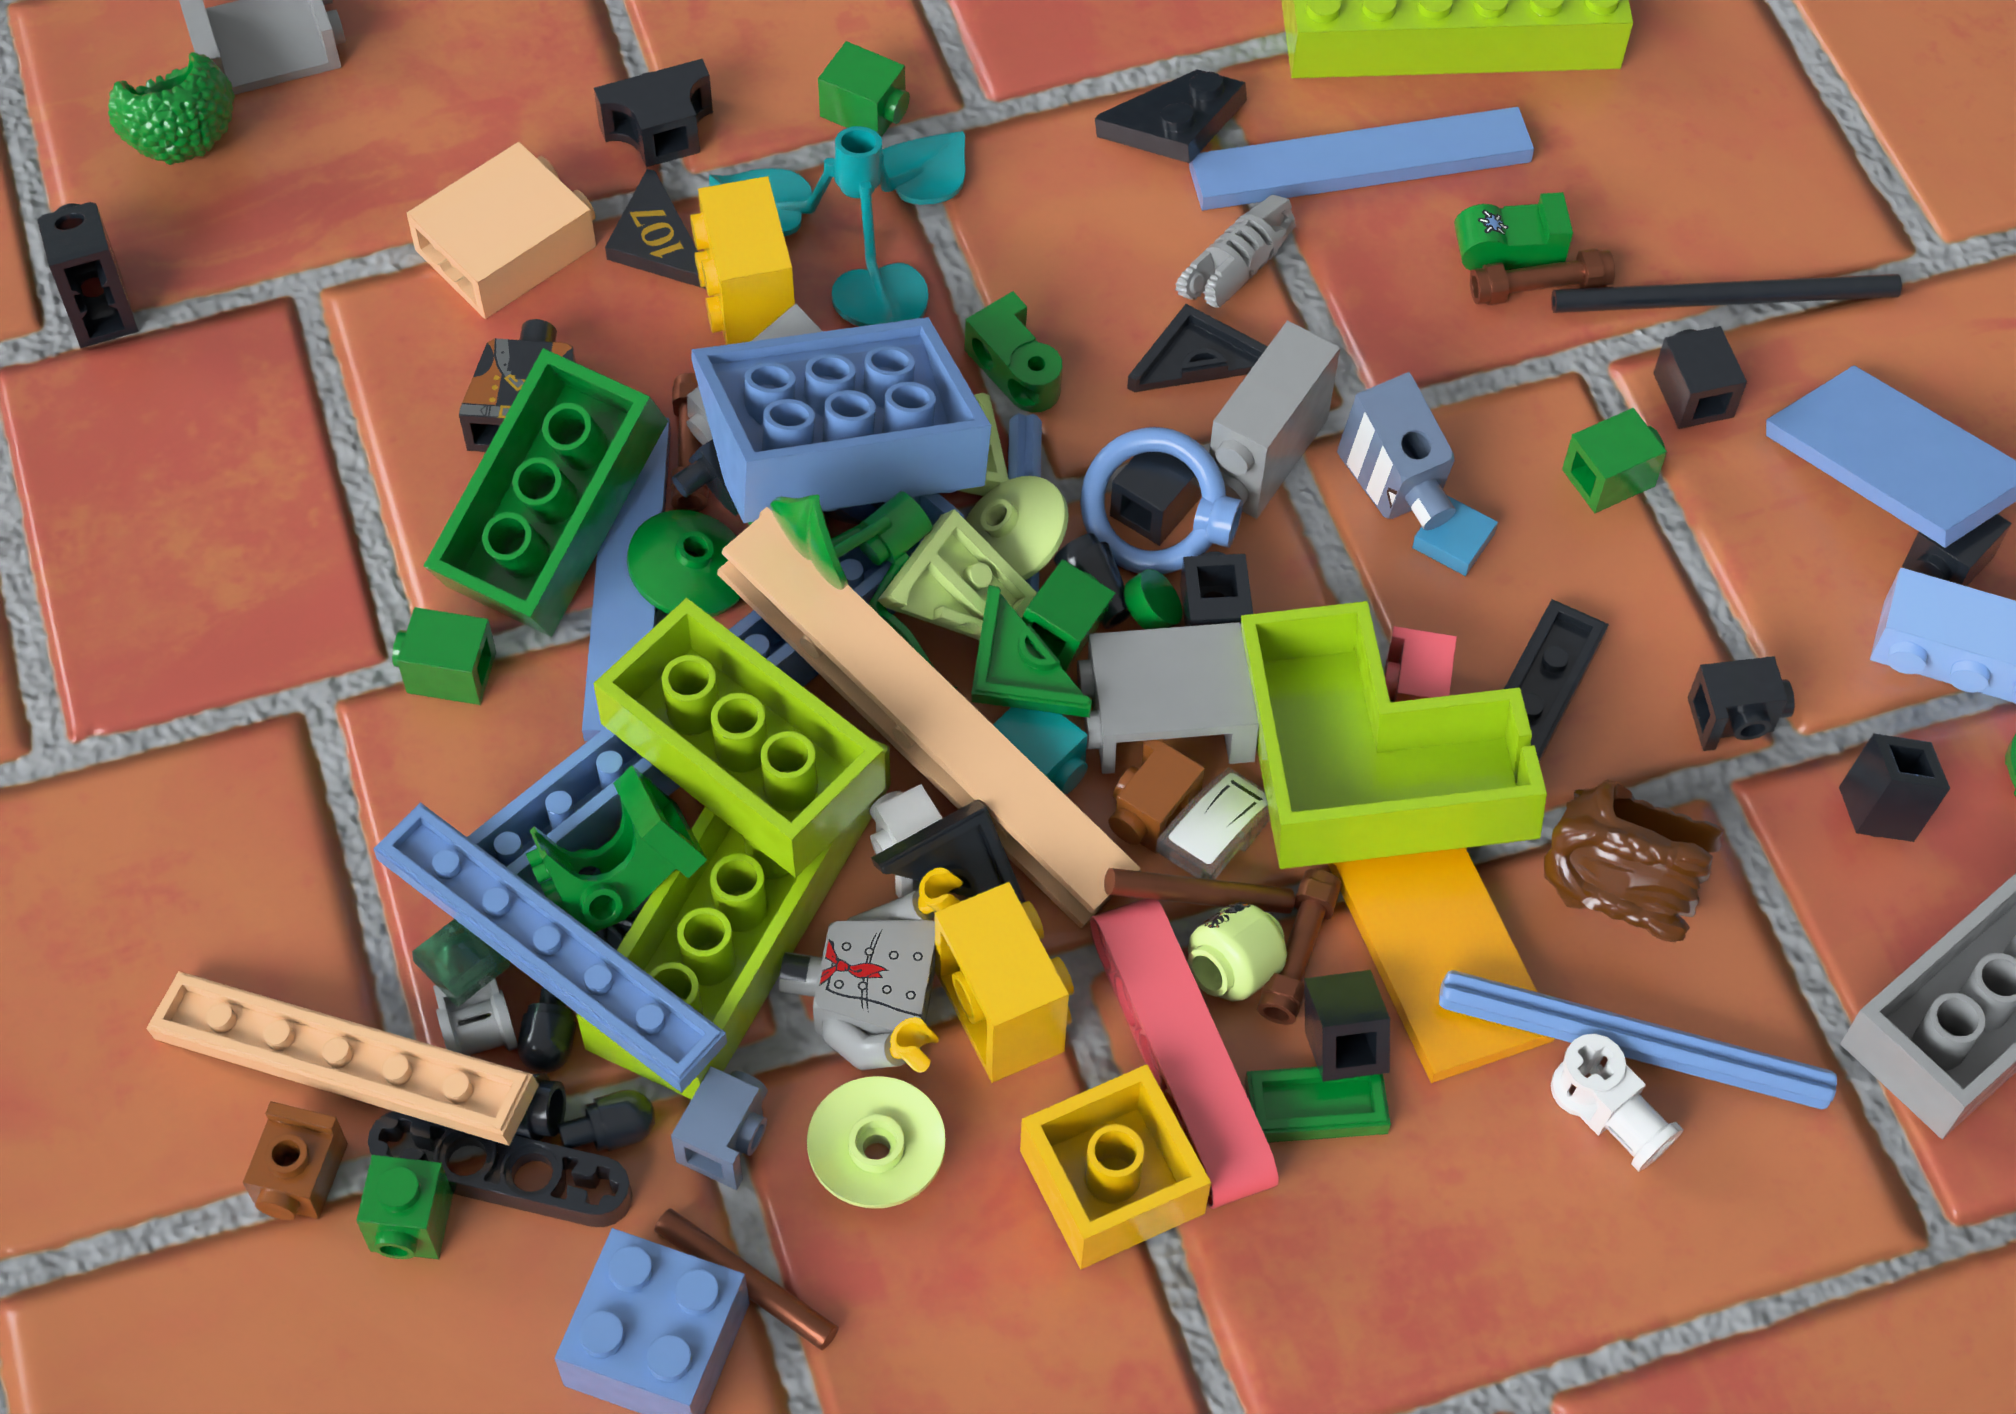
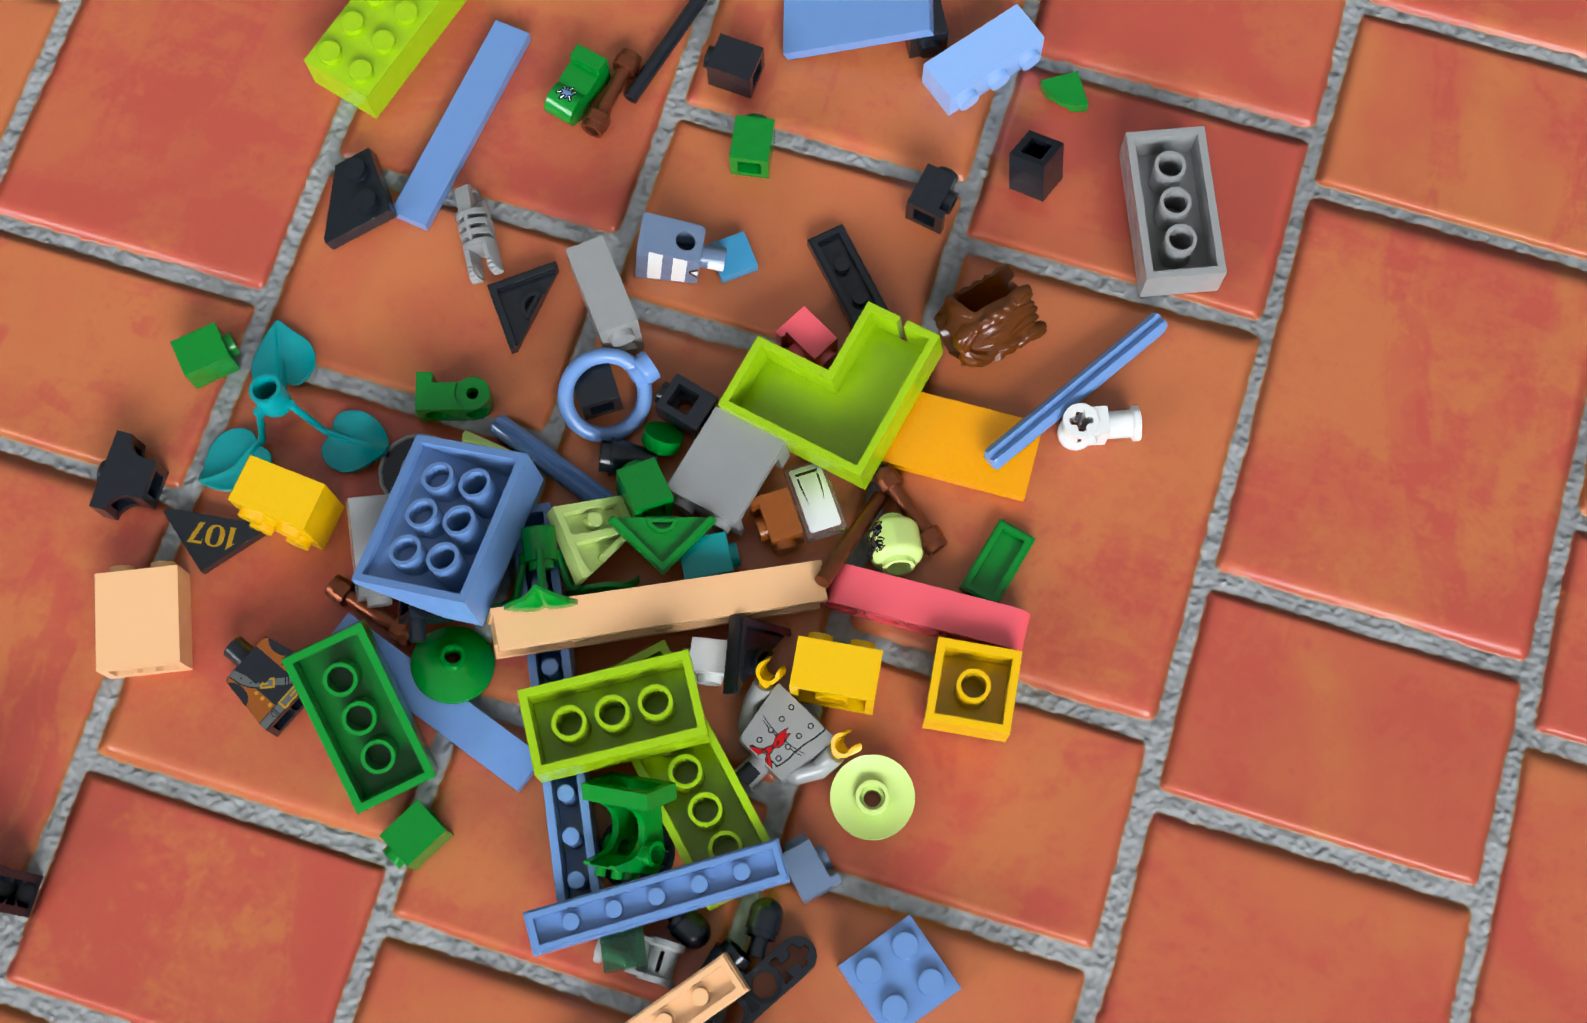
camera: 50 degrees left, 15 degrees up
copper bar [654,1208,838,1351] -> none
yellowish green dish [966,476,1069,580] -> none
black brick [1304,970,1390,1082] -> none

